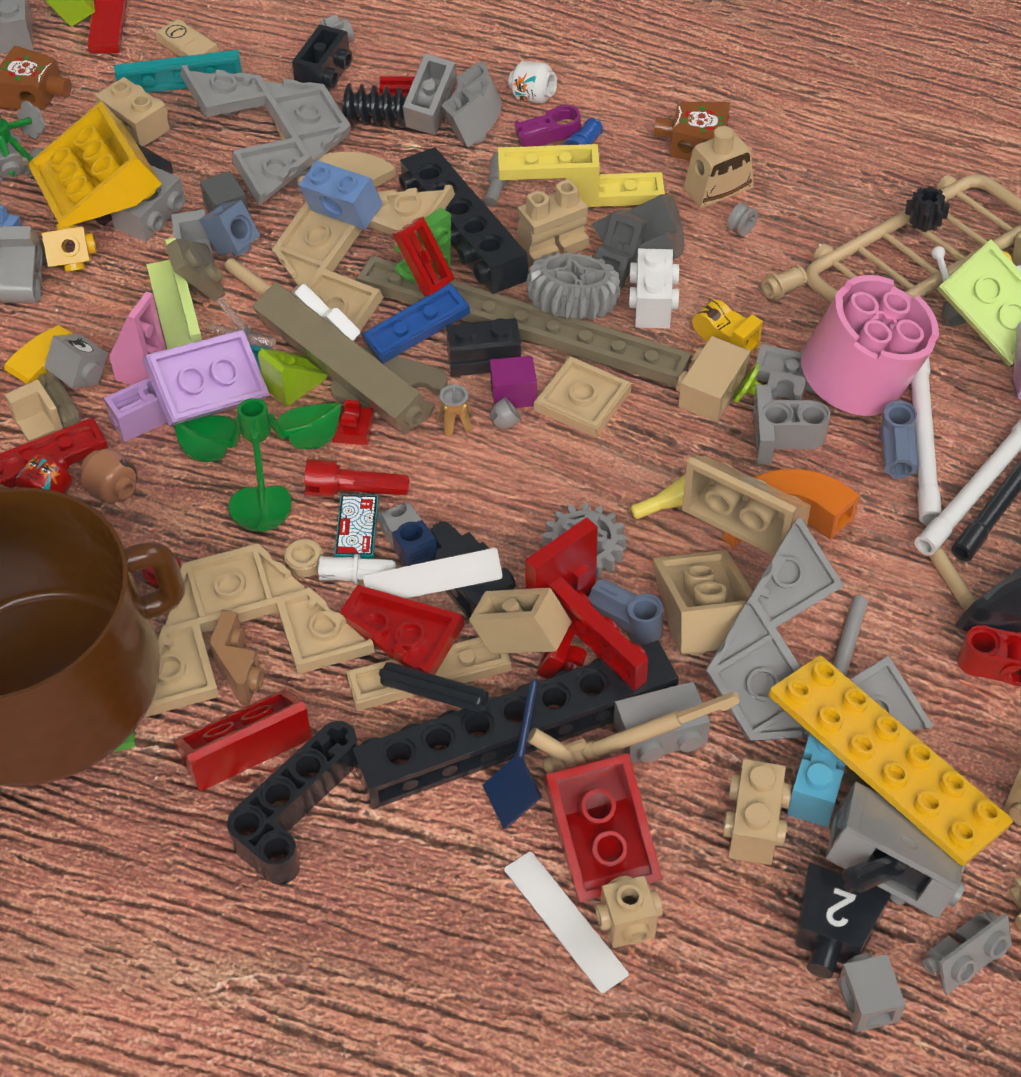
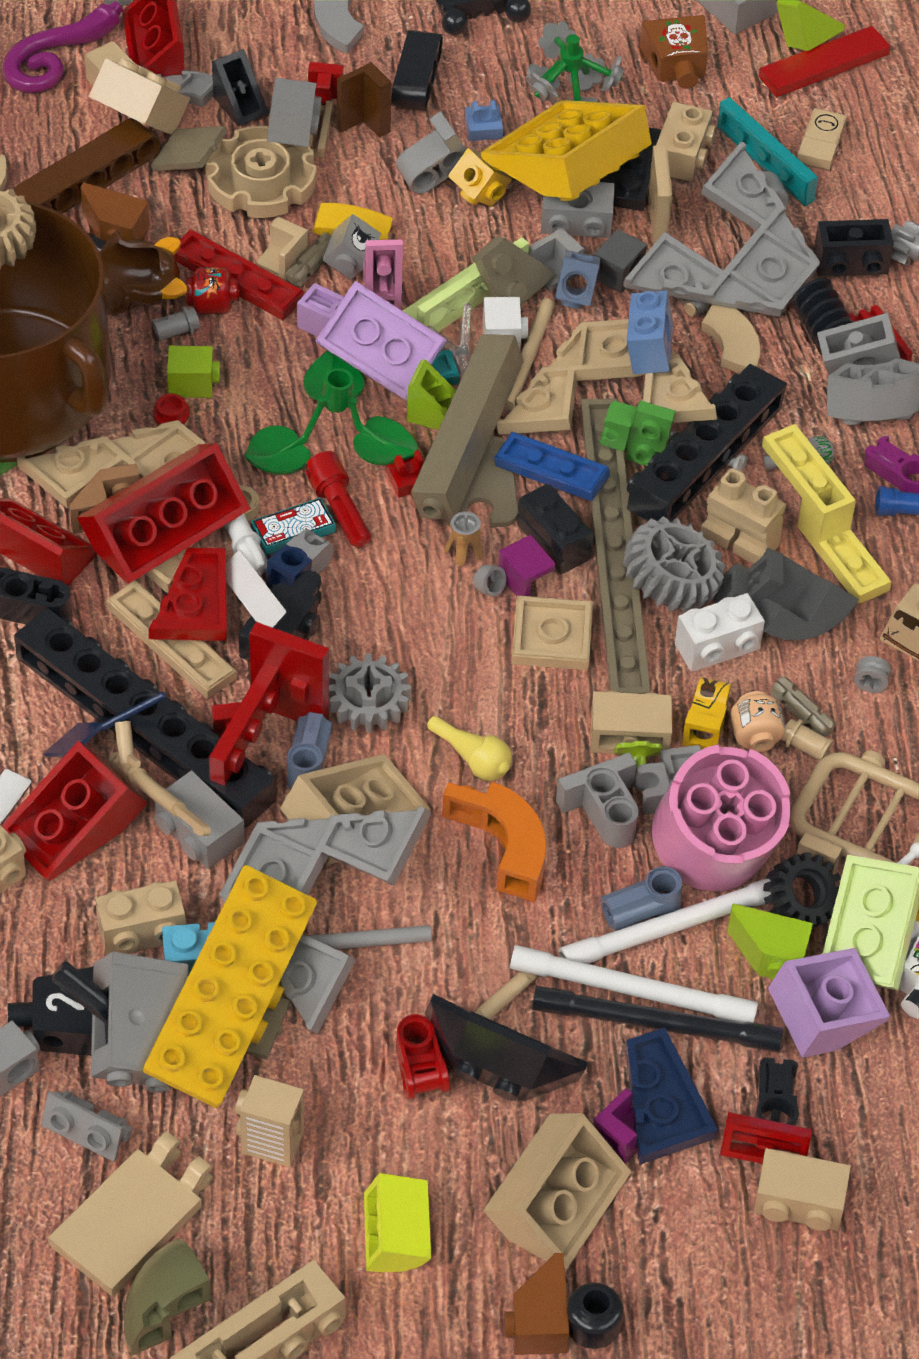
camera: 60 degrees right, 0 degrees up
nougat head [81,448,137,504] -> none
white tile [291,284,360,340] -> none
black axle [379,662,490,713] -> none
red tile [392,217,455,296] -> none
tan brick [469,588,572,654] -> none
tan slope [682,456,811,555] -> none
none -> red slope [77,442,251,583]
none -> lime brick [167,345,220,398]
none -> white brick [483,297,528,349]
none -> tan tile [648,146,672,245]
none -> lime slope [727,903,813,981]
none -> light nougat head [730,691,785,752]
none -> black tyre [763,853,841,928]
none -> dark tan axle [771,677,836,737]

